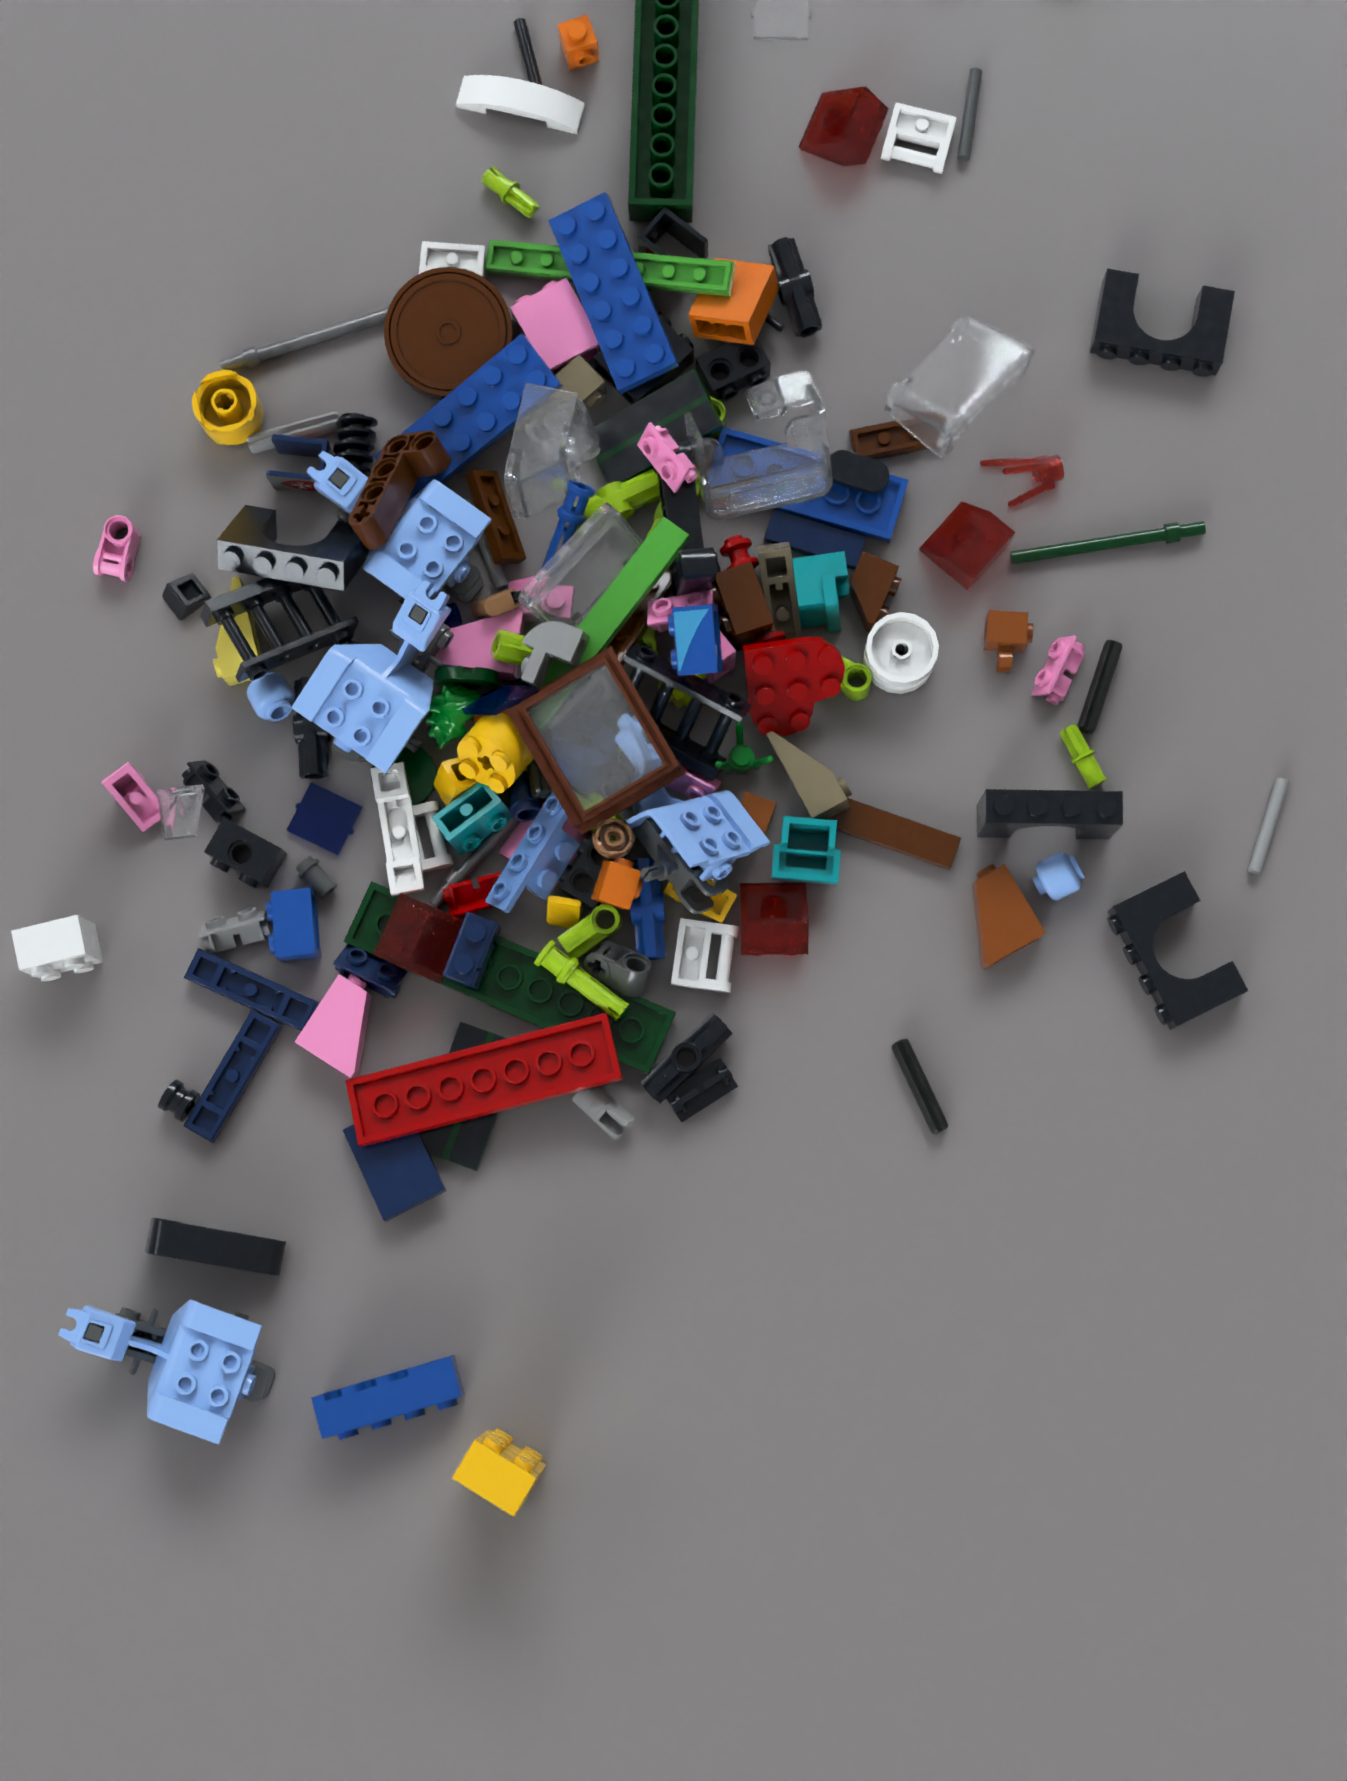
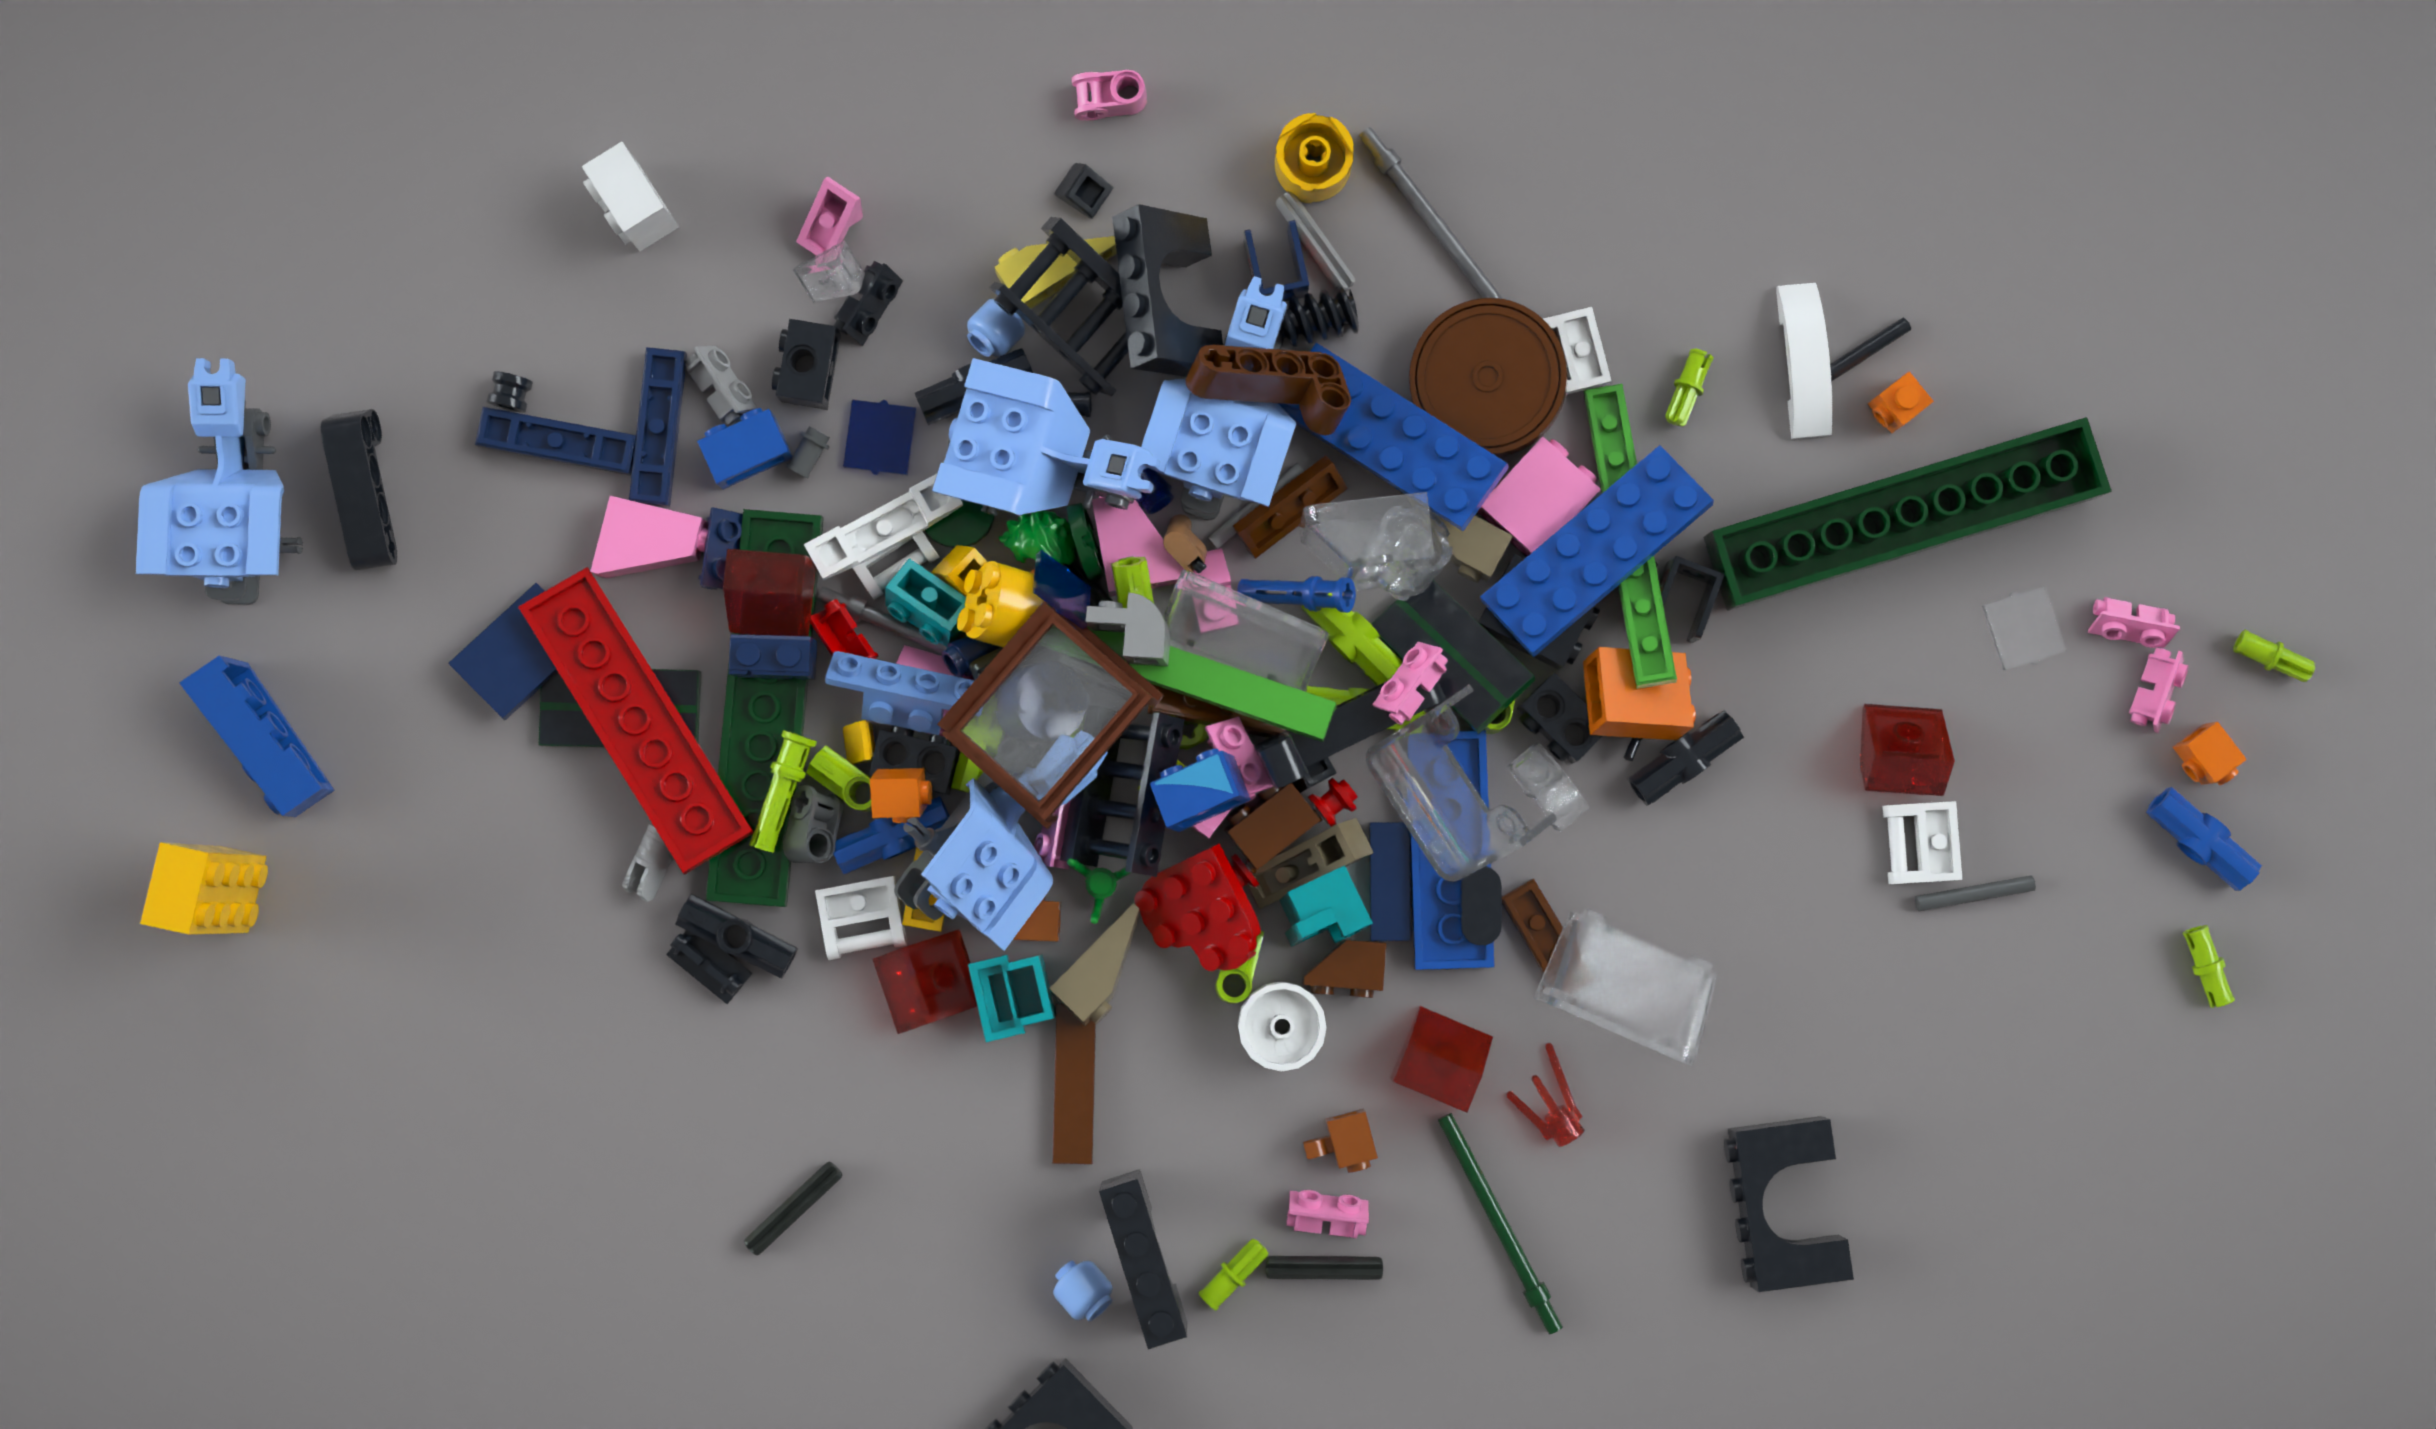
camera: 60 degrees right, 5 degrees up
medium nougat plate [592,818,635,859] -> none
dark orange slope [972,864,1046,970] -> none

